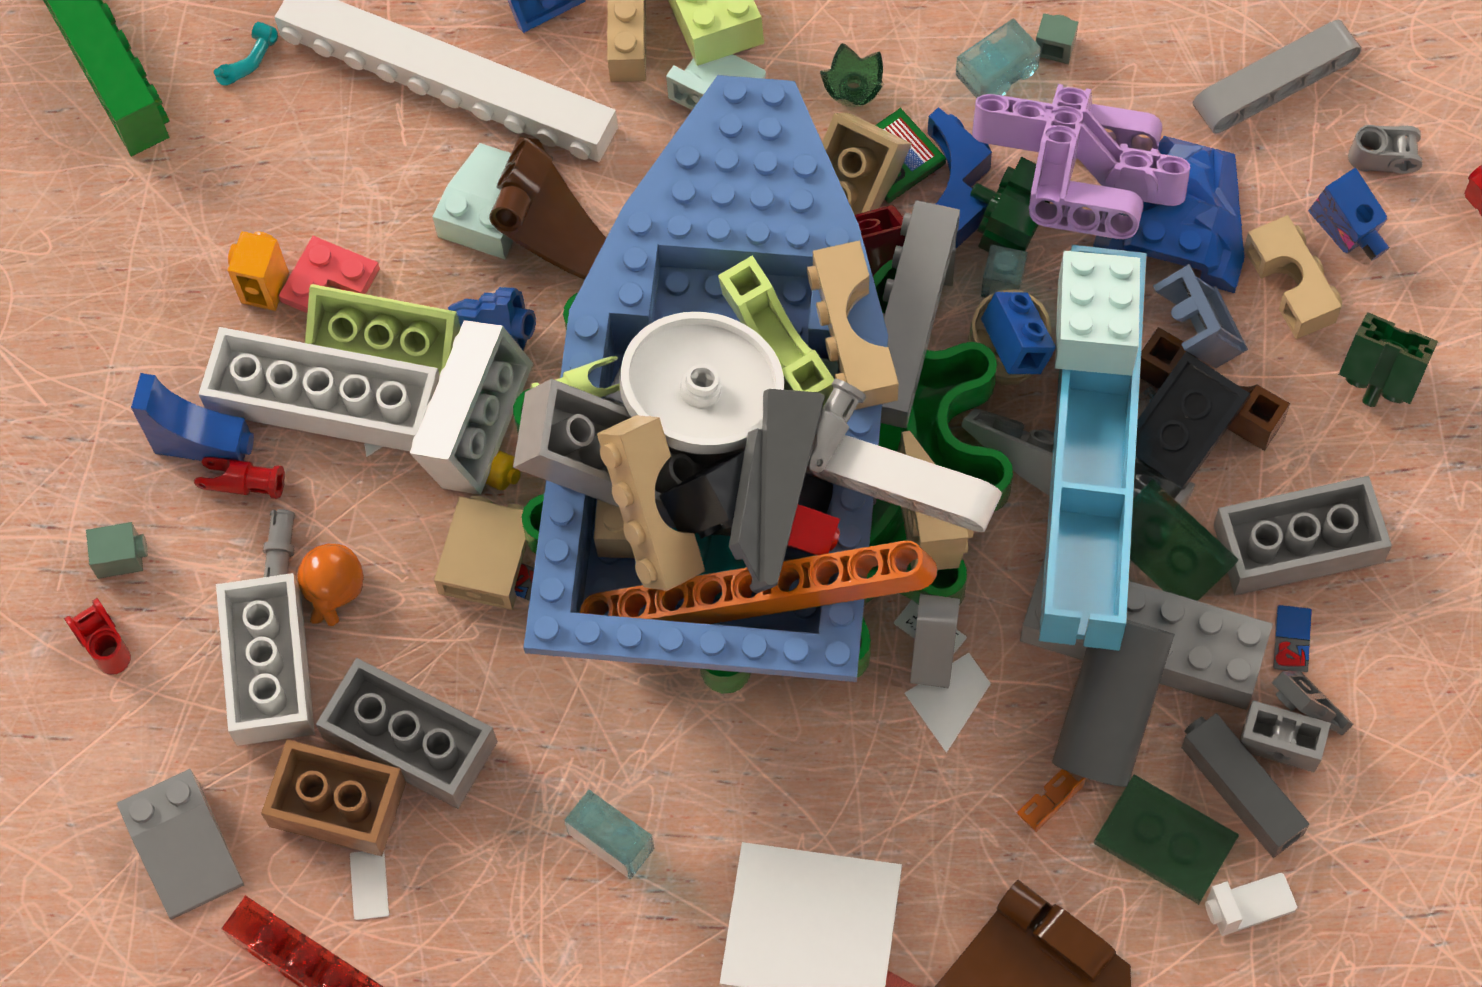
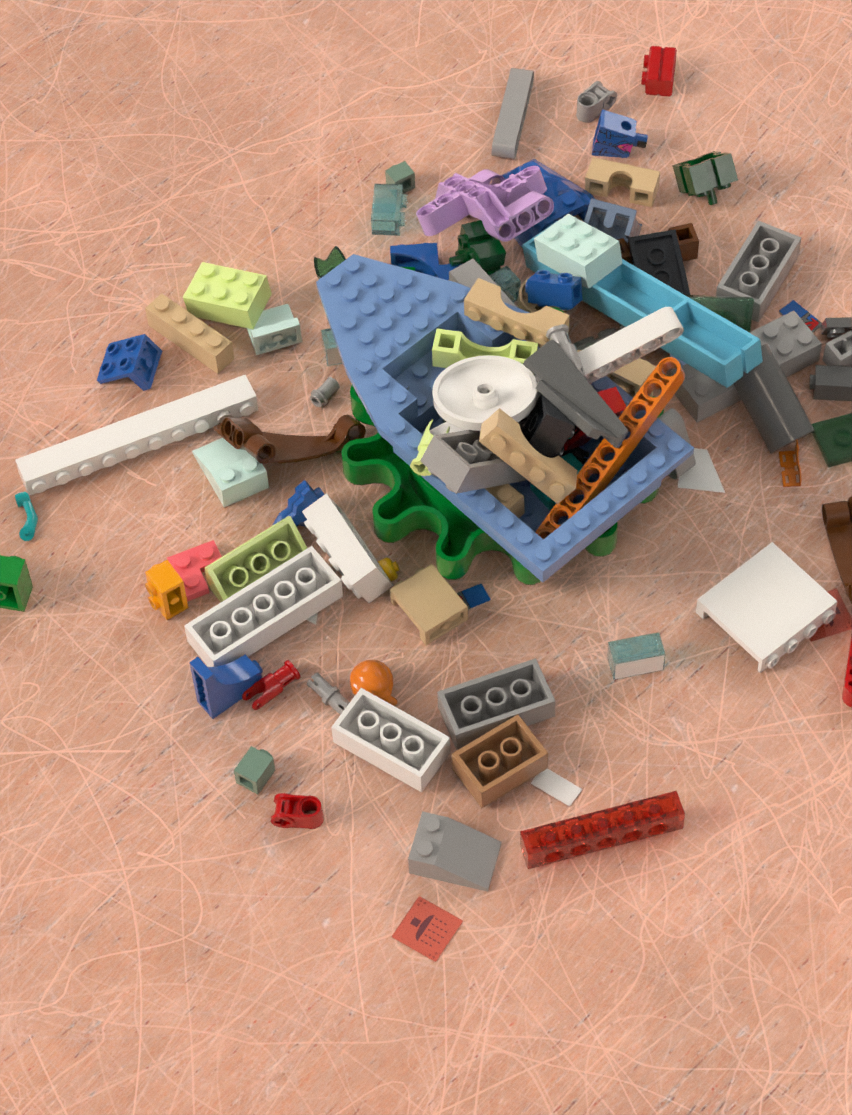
camera: 50 degrees left, 10 degrees down
none -> clear red sticker [391,896,463,962]

